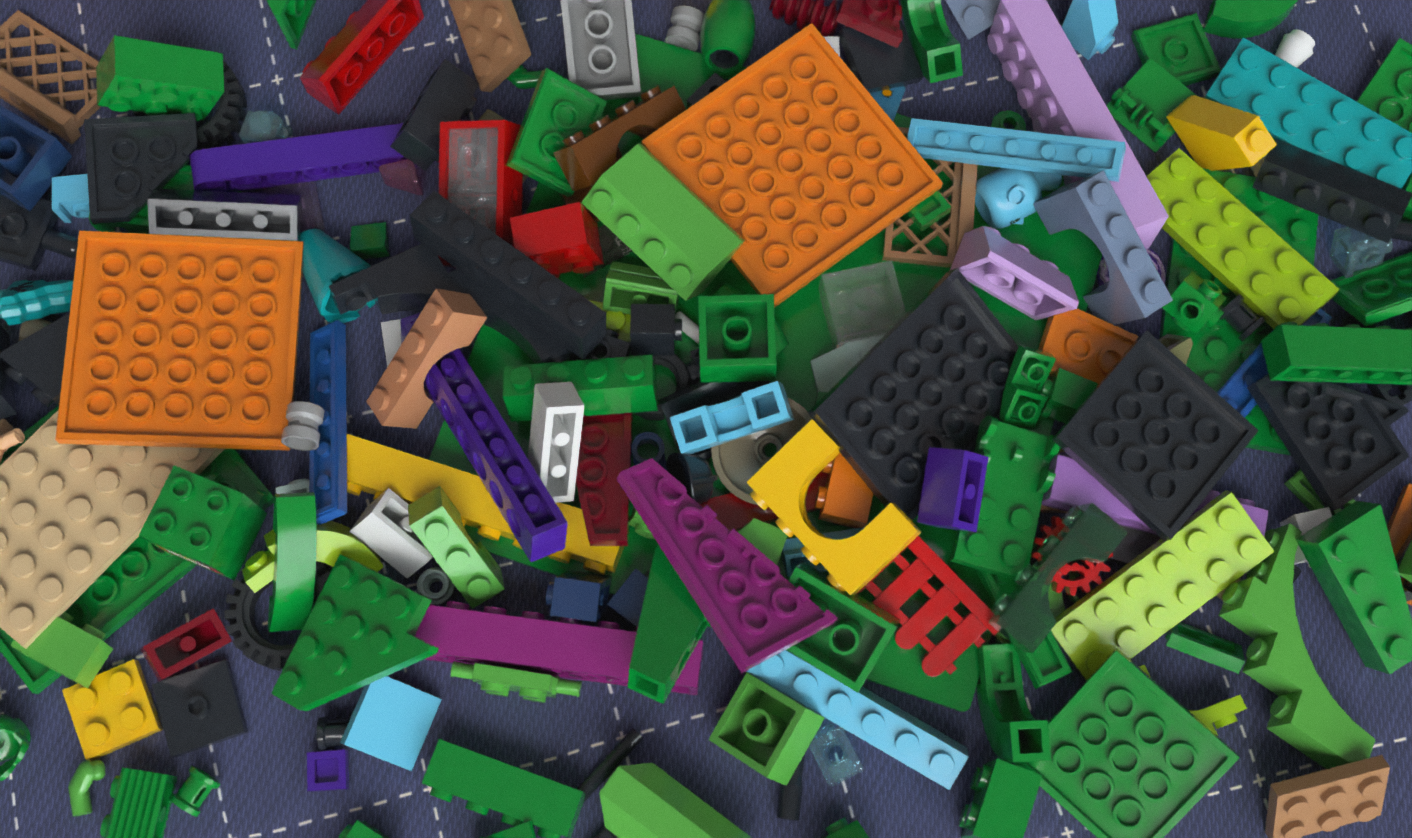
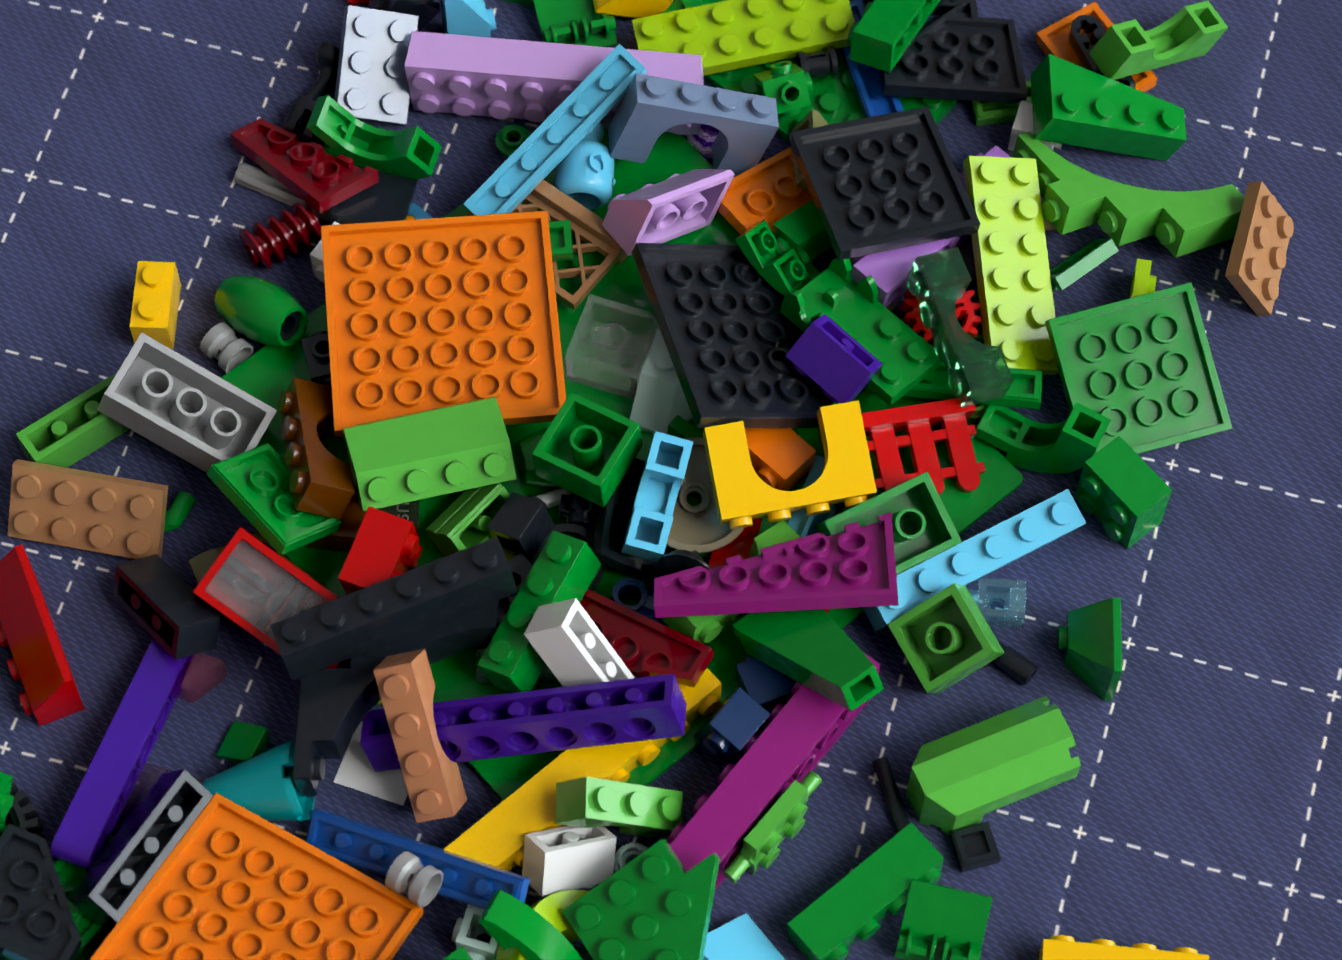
camera: 60 degrees left, 10 degrees down
clear light blue brick [239,110,293,144] -> none

